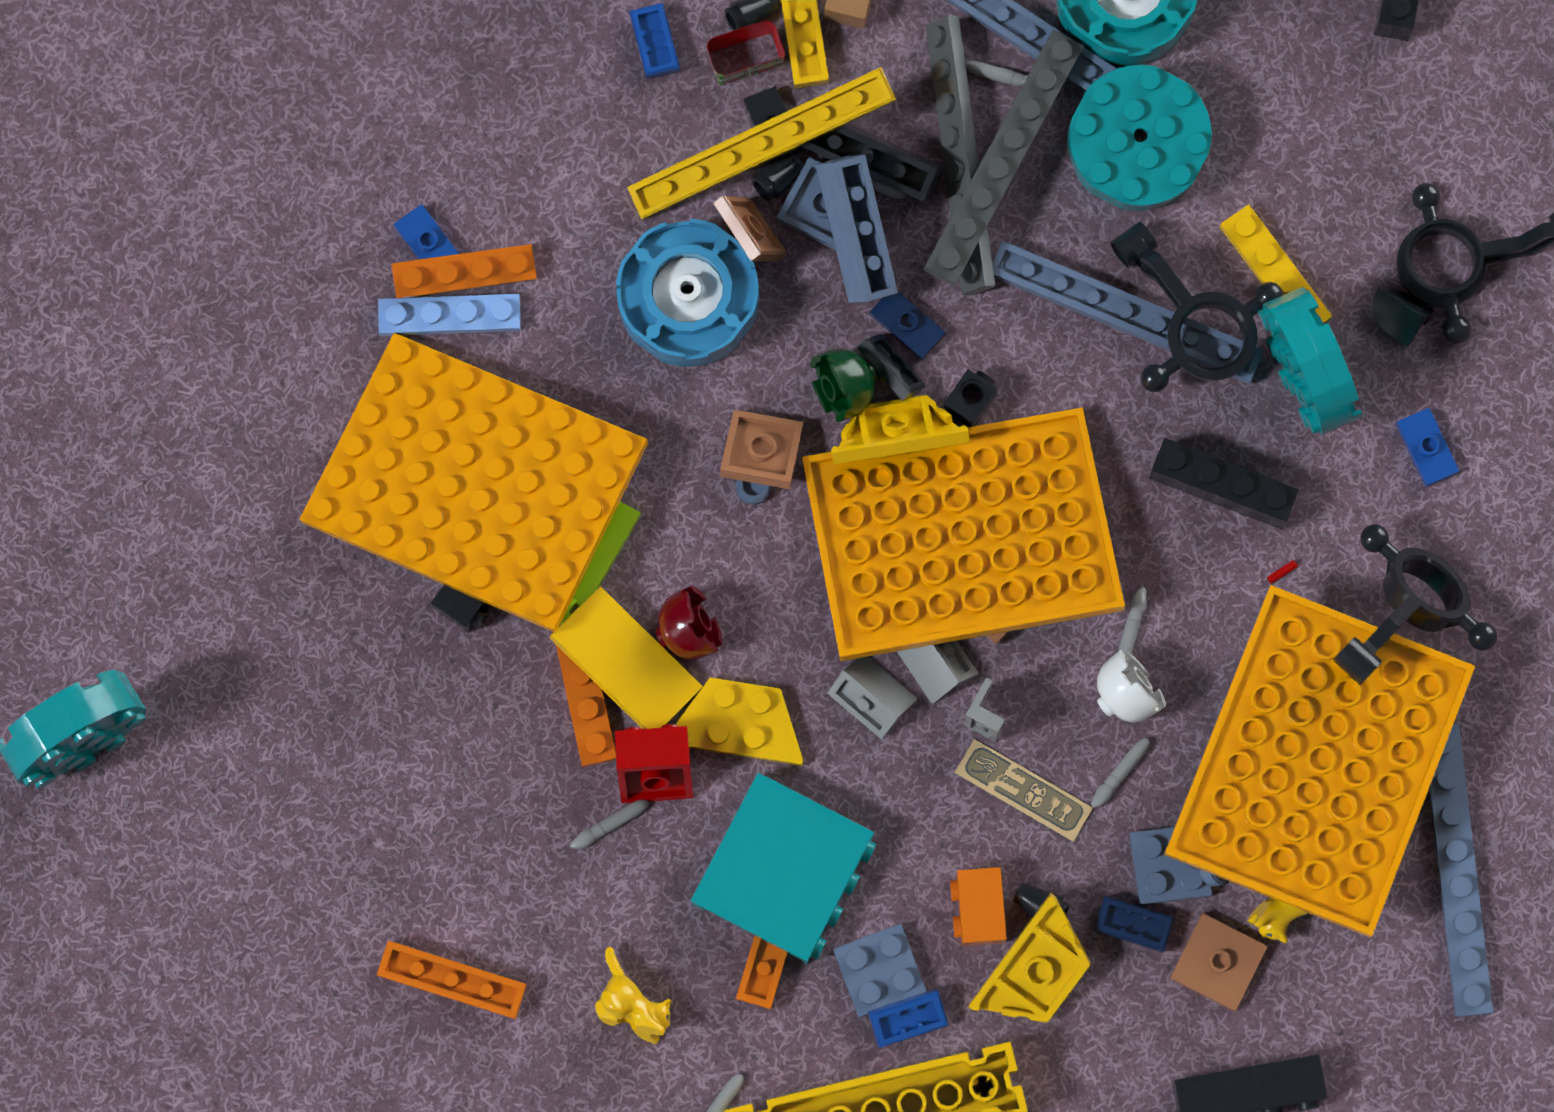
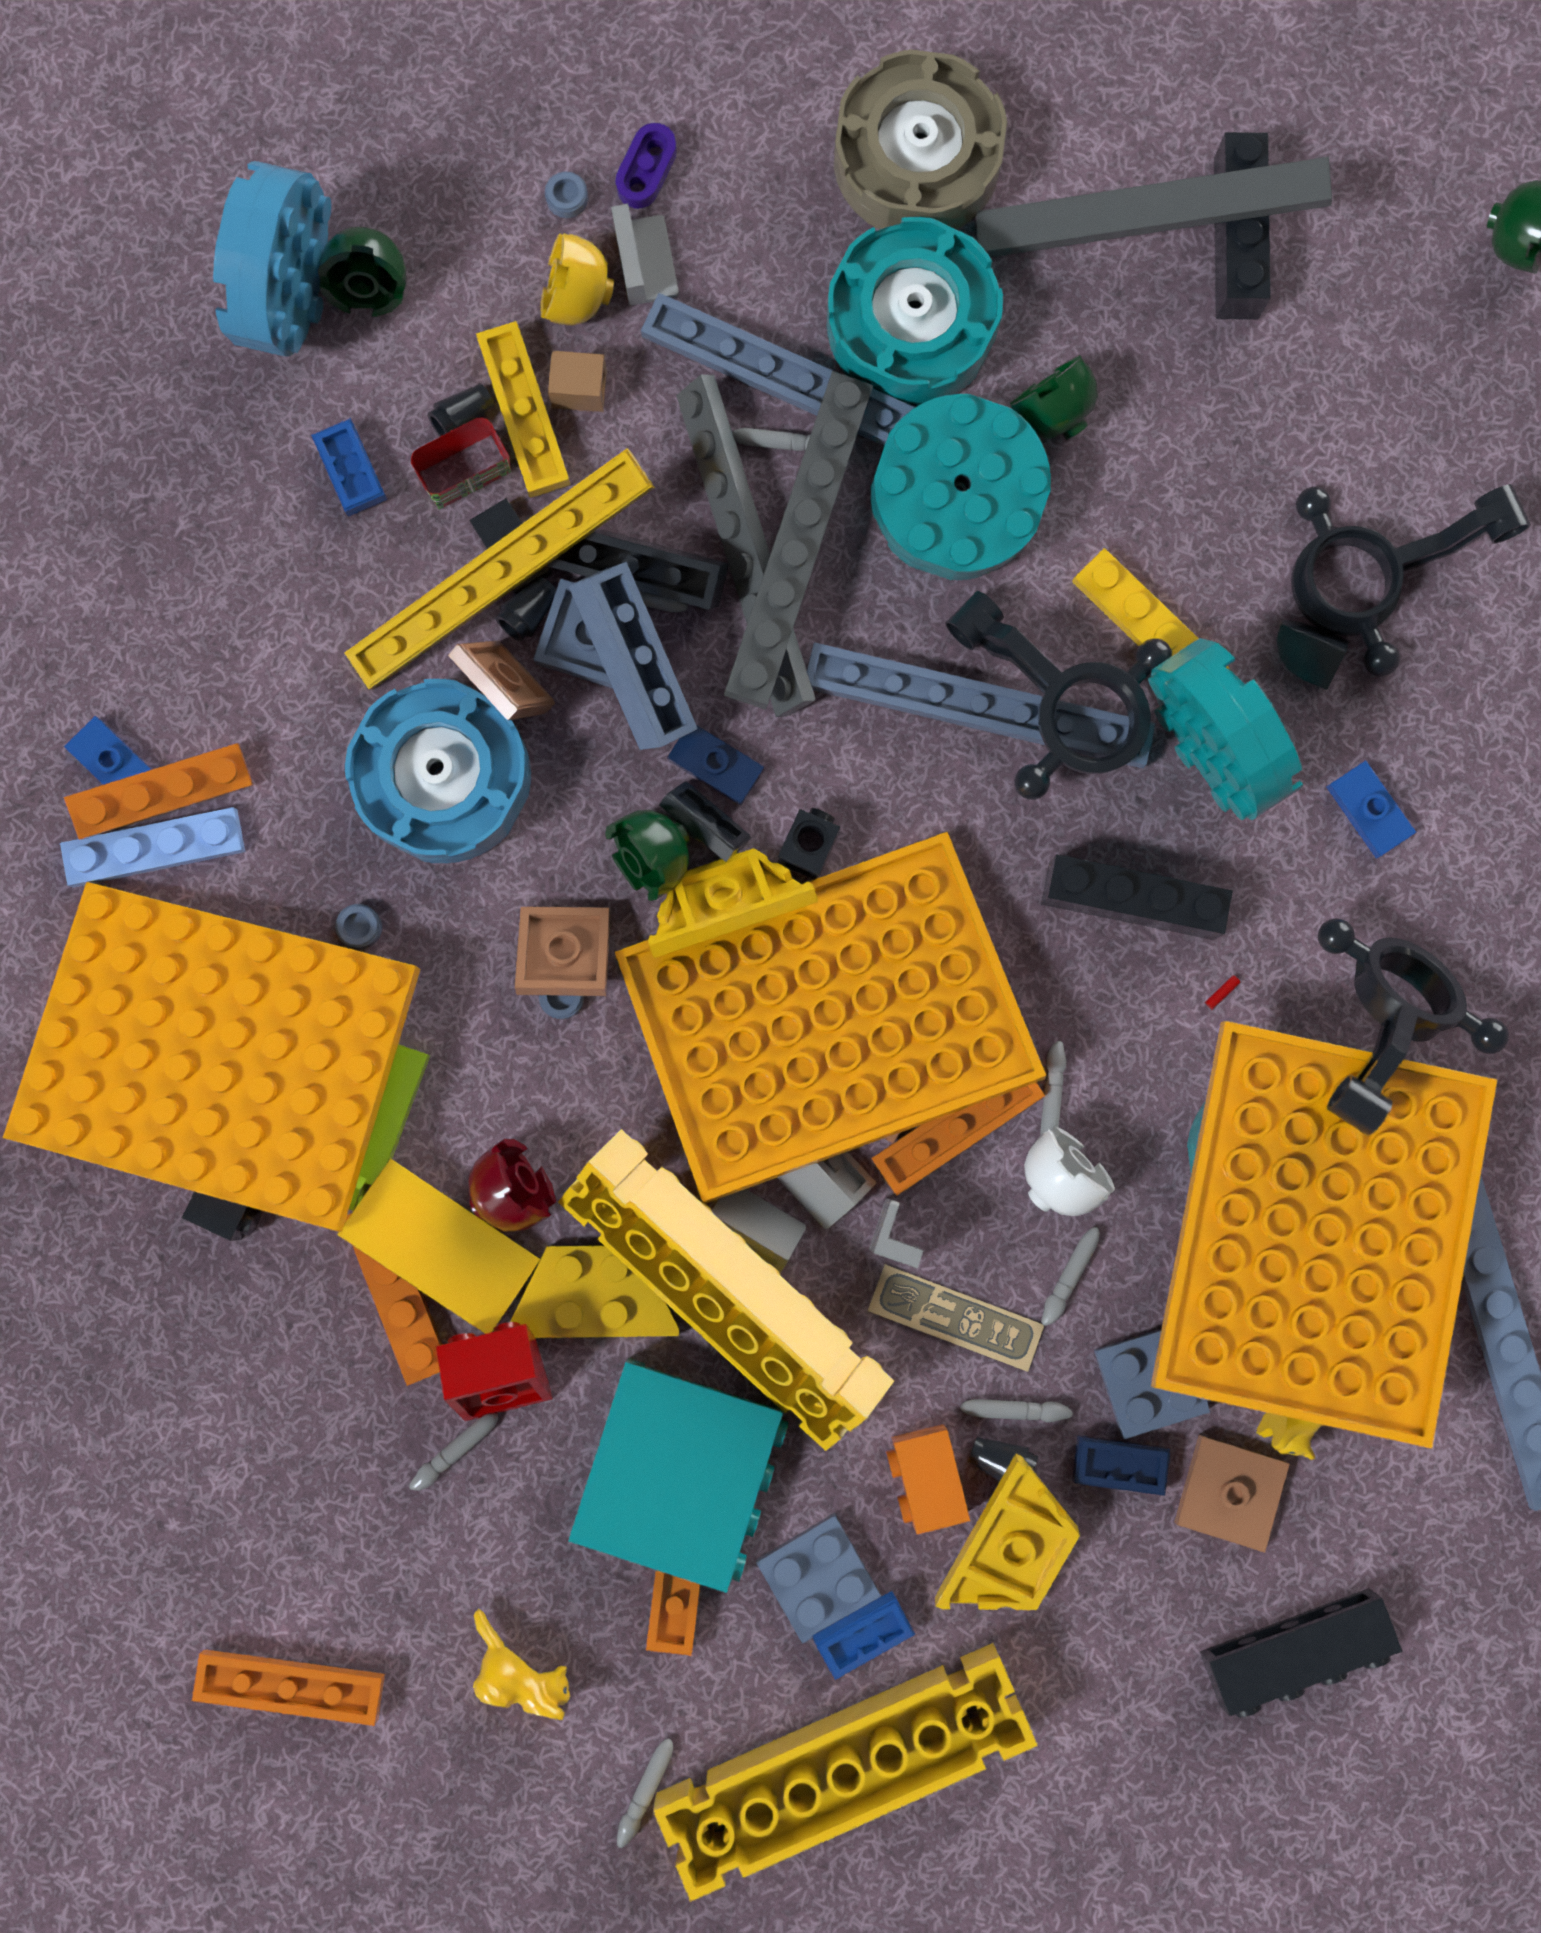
camera: 15 degrees left, 5 degrees up
none -> sand blue tile [335,904,382,949]
none -> yellow brick [558,1129,894,1451]
none -> orange plate [871,1083,1045,1196]
none -> light grey piece [960,1399,1073,1422]
none -> dark green cylinder [1010,355,1098,440]

